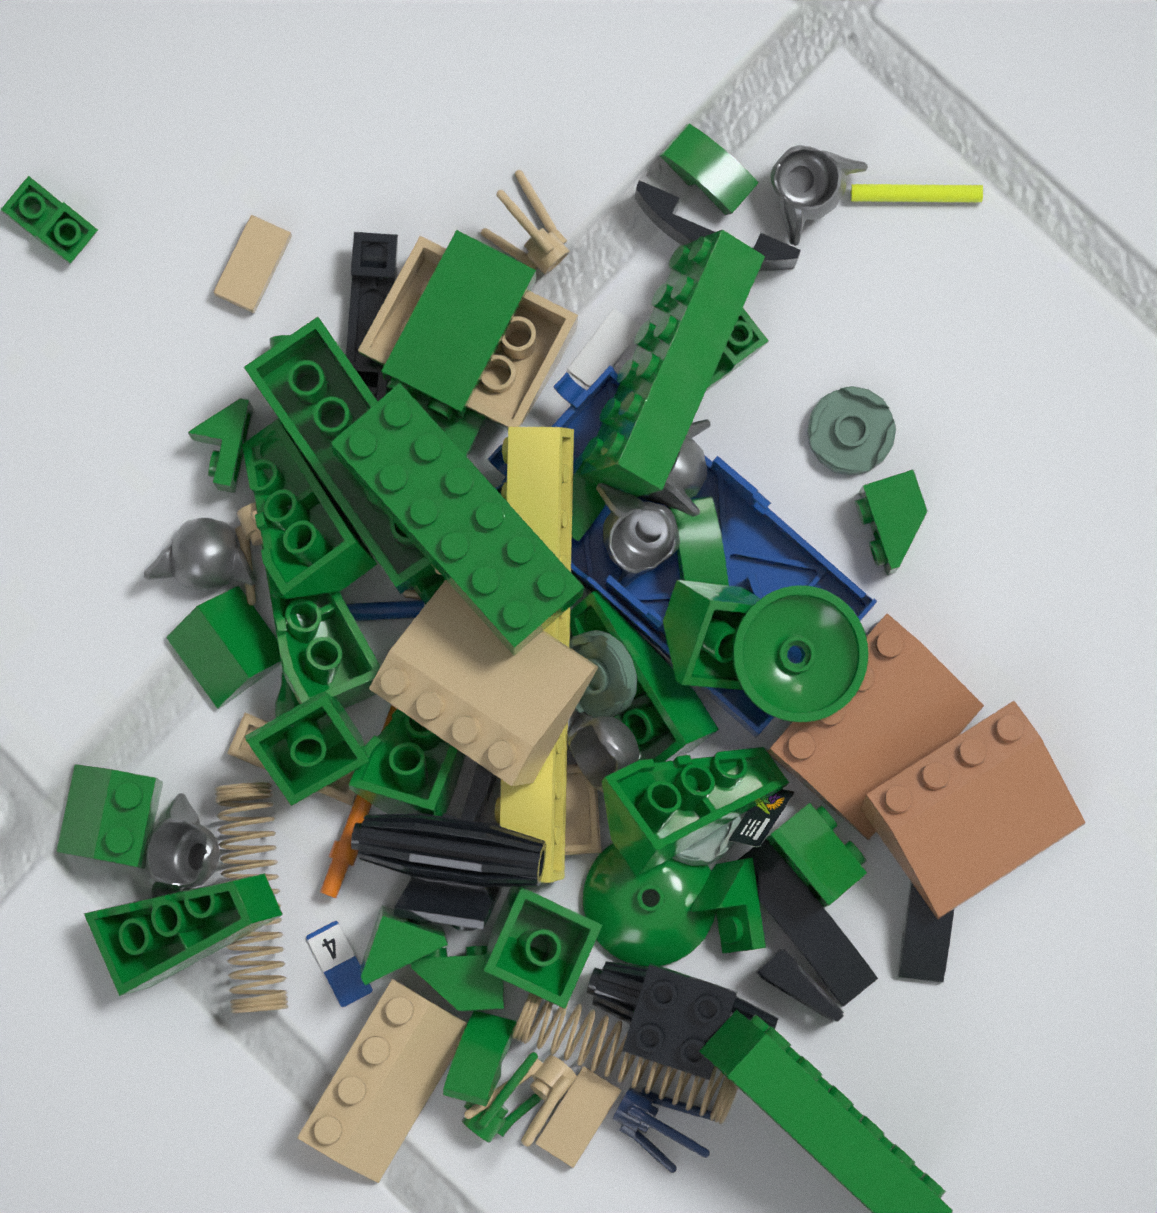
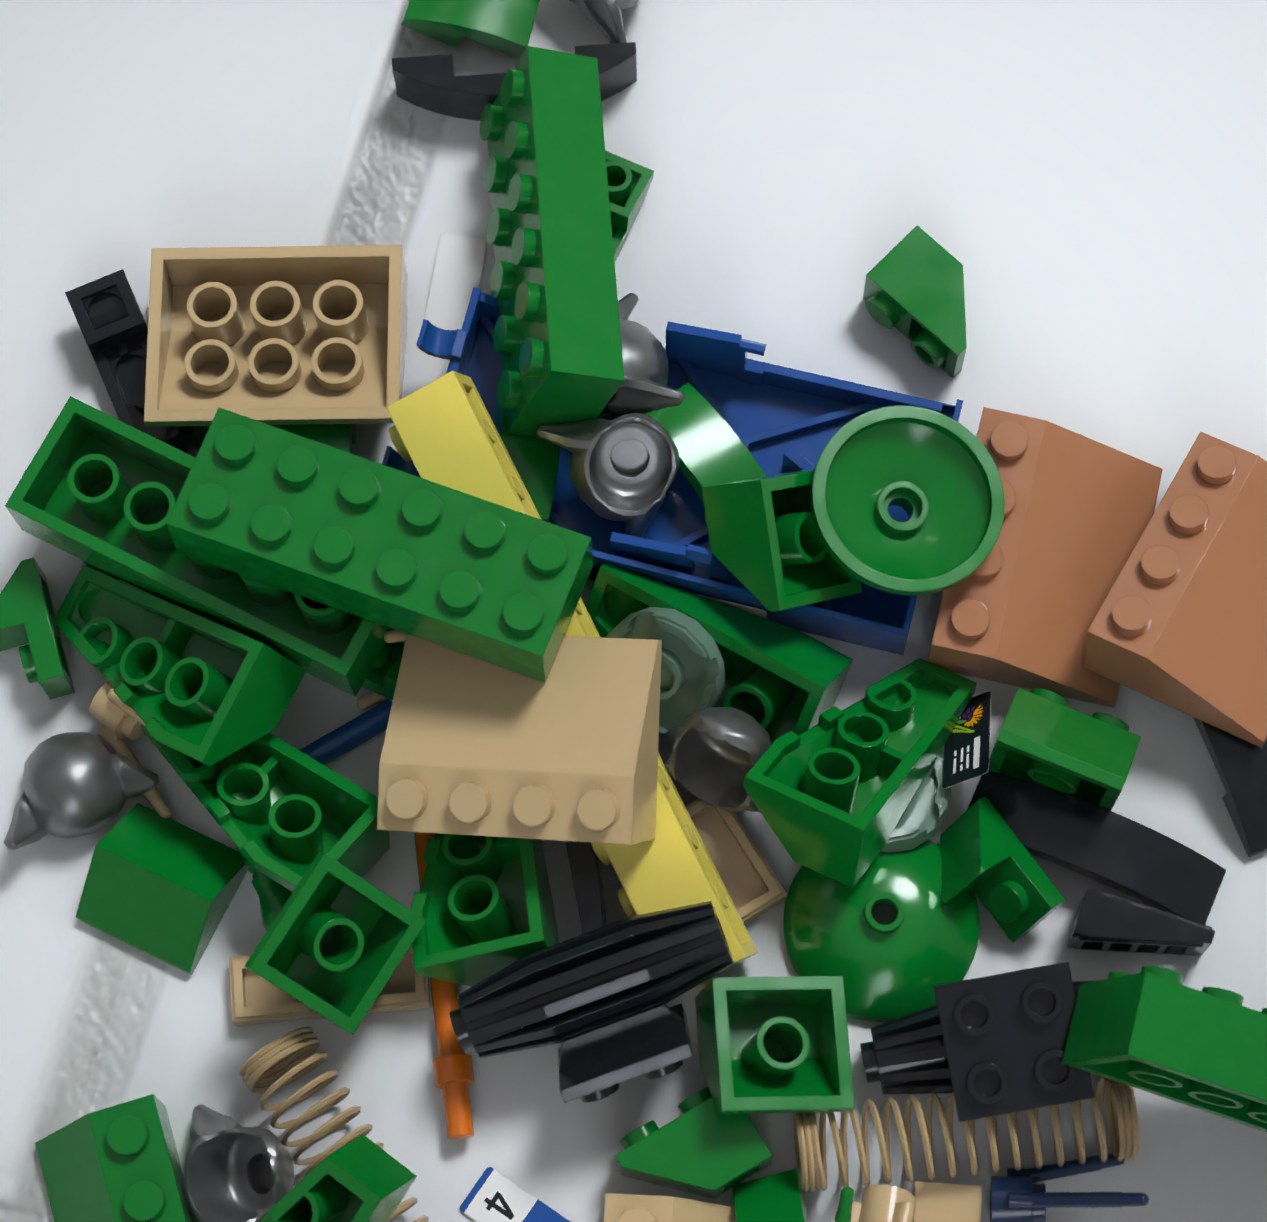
camera: 25 degrees left, 10 degrees down
green slope [361,905,448,985] -> none
green panel [382,230,536,420] -> none
tan plant [481,170,570,275] -> none
sand green tile [807,386,896,475] -> none

